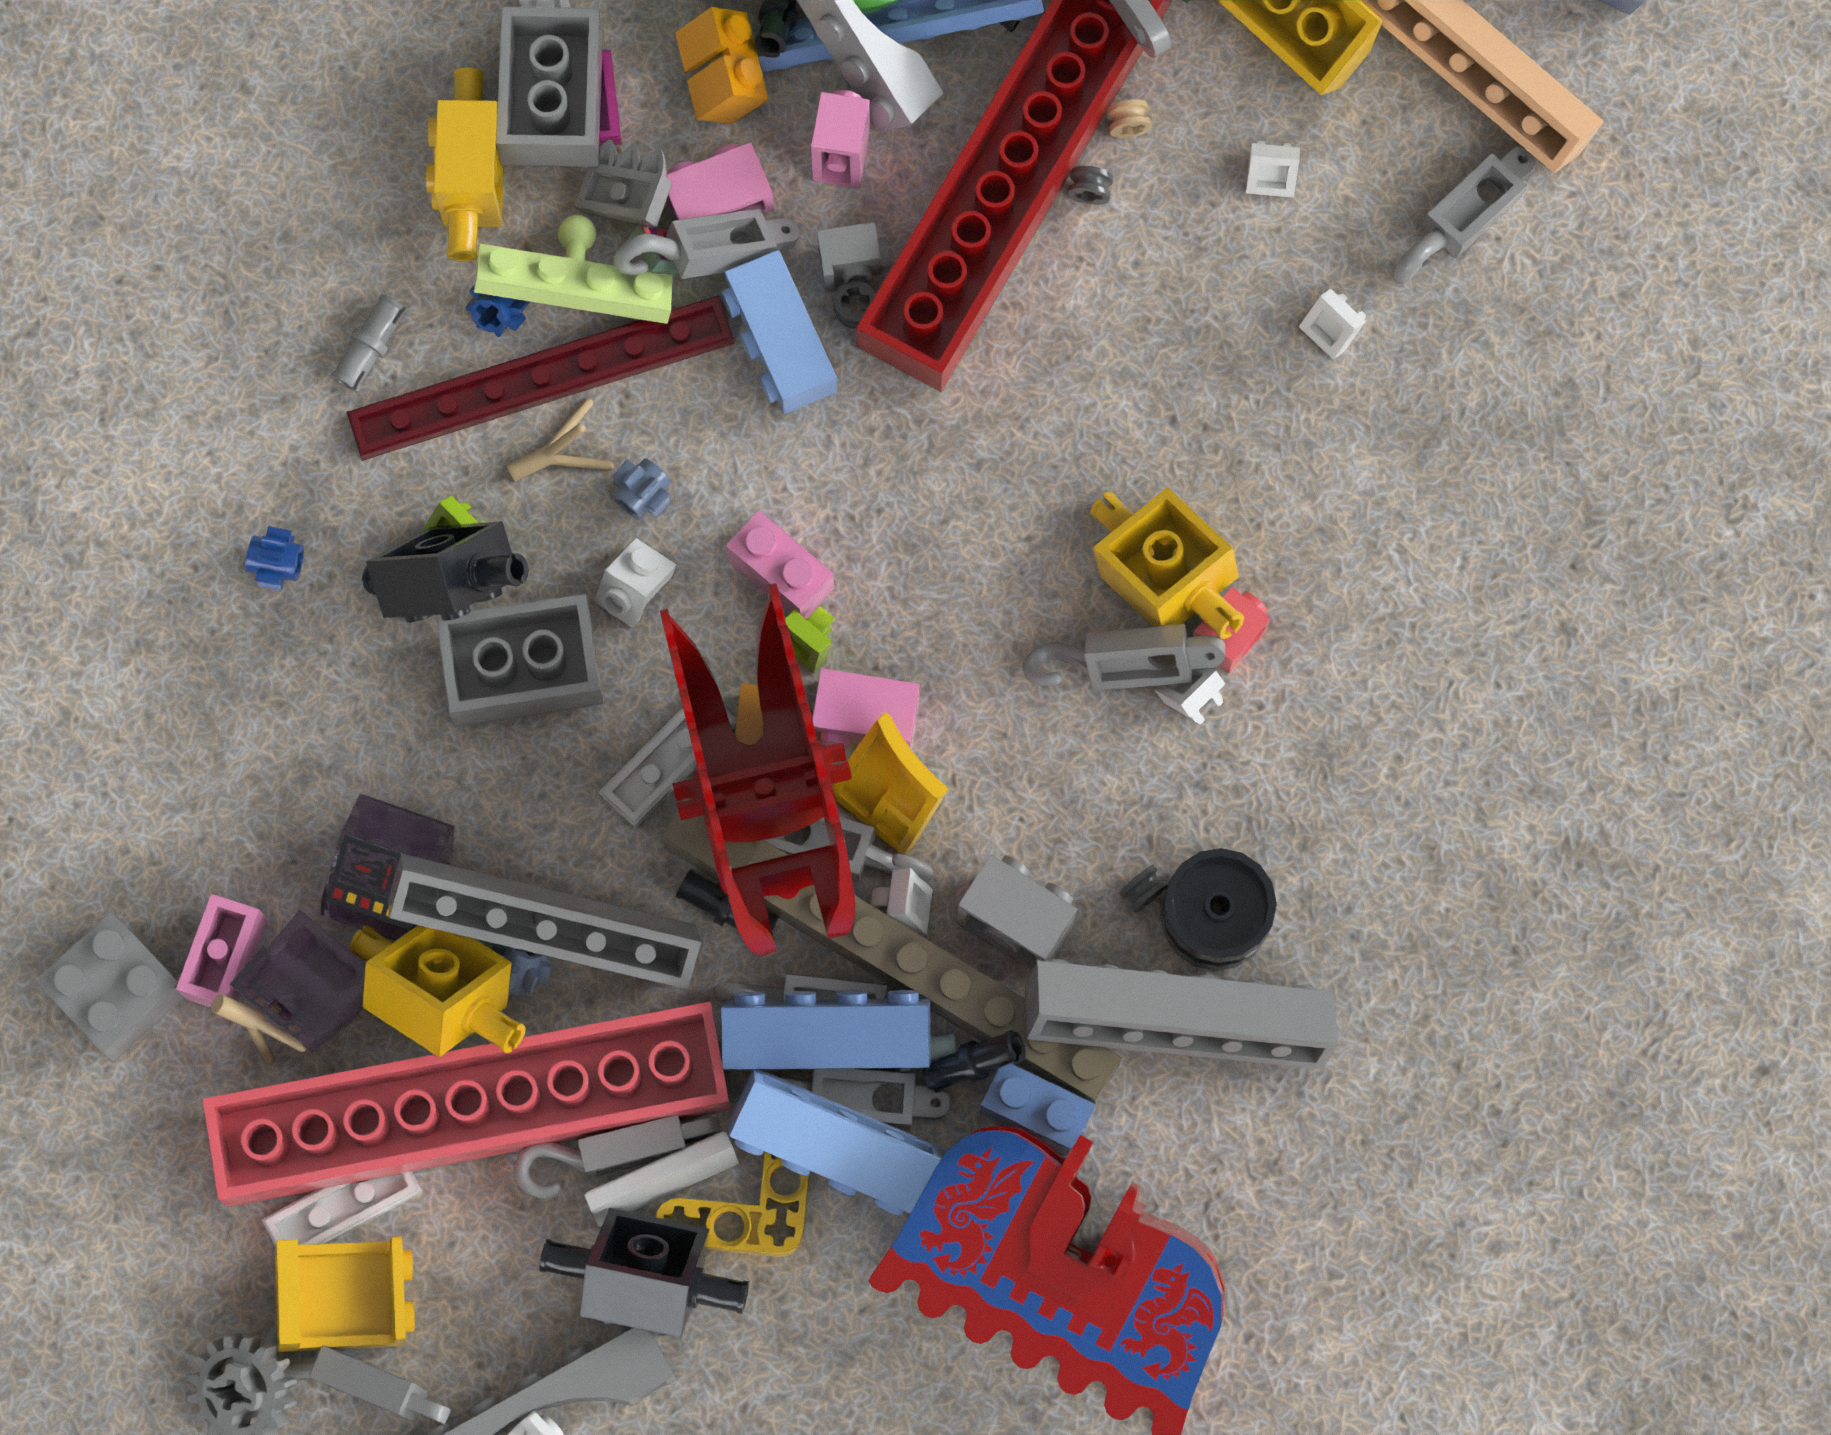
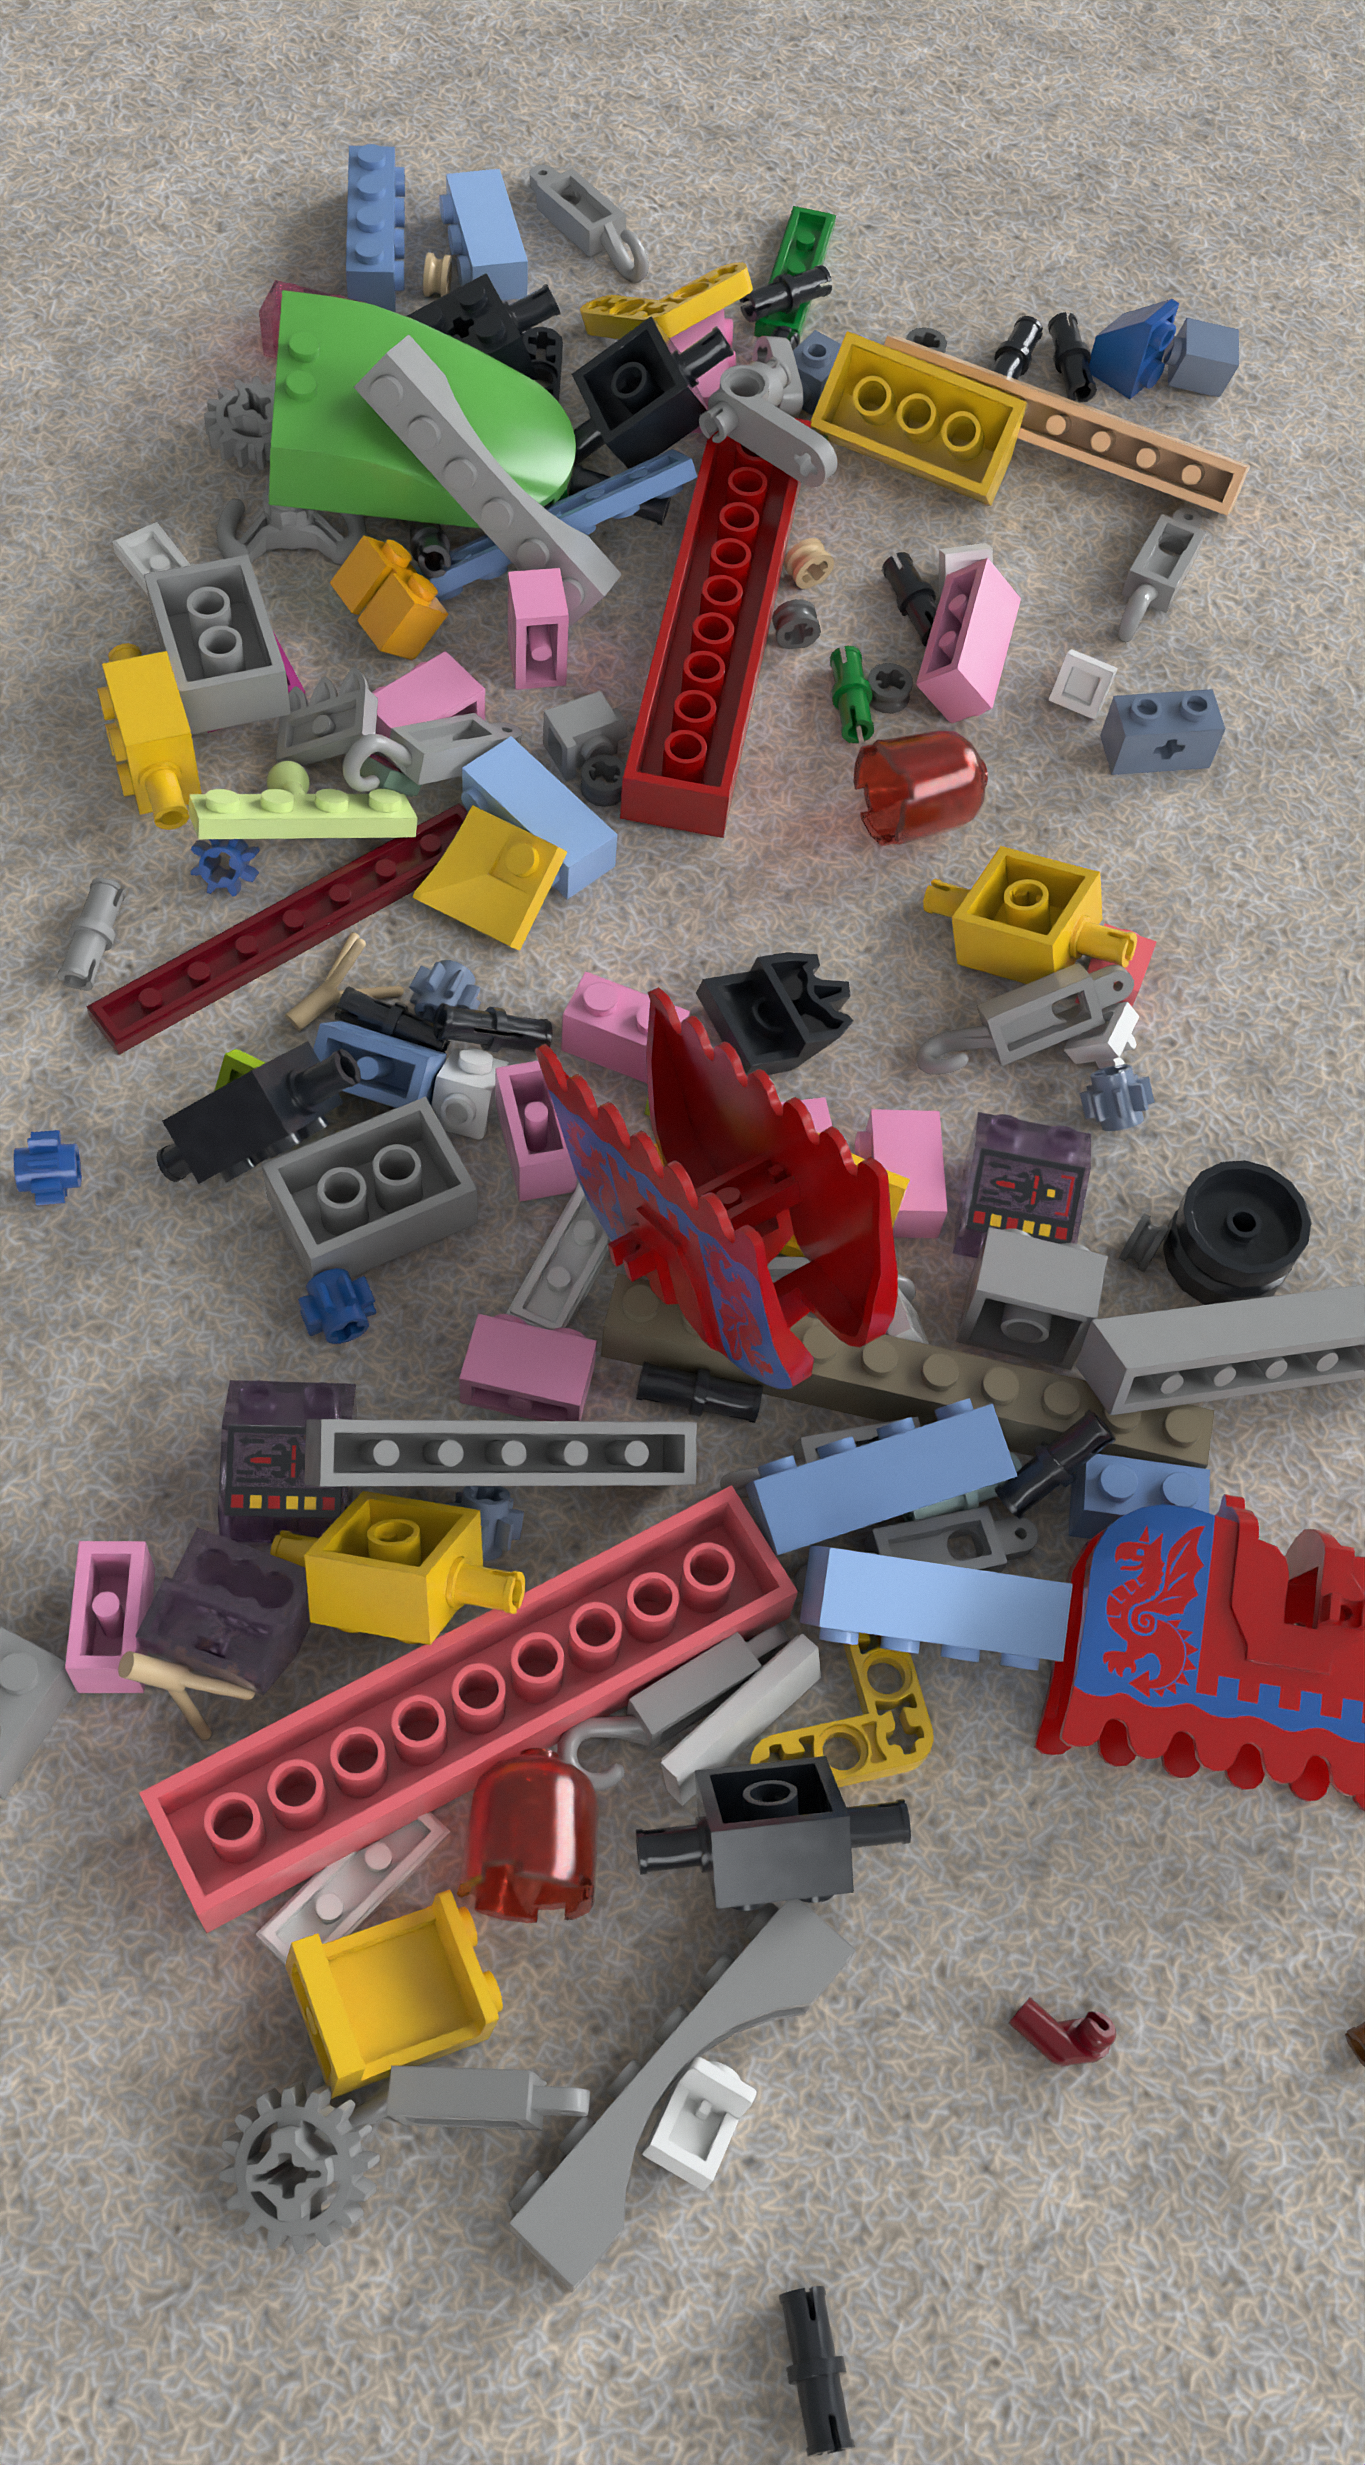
camera: 25 degrees left, 15 degrees down
none -> blue gear [298,1268,377,1344]
none -> medium blue brick [313,1021,447,1108]
none -> black pin [335,986,451,1053]
none -> yellow plate [412,805,567,951]
none -> black pin [434,1003,553,1053]
none -> clear red cylinder [457,1748,599,1923]
none -> bright pink brick [459,1314,597,1421]
none -> bright pink brick [495,1061,577,1202]
none -> black plate [696,952,854,1077]
none -> green pin [830,646,874,744]
none -> clear red cylinder [853,731,988,846]
none -> bright pink brick [855,1109,947,1238]
none -> dark grey bush [867,663,913,714]
none -> black pin [882,552,938,647]
none -> bright pink brick [916,558,1021,723]
none -> clear purple piece [953,1112,1091,1258]
none -> sand blue gear [1080,1064,1155,1131]
none -> sand blue brick [1100,689,1226,775]

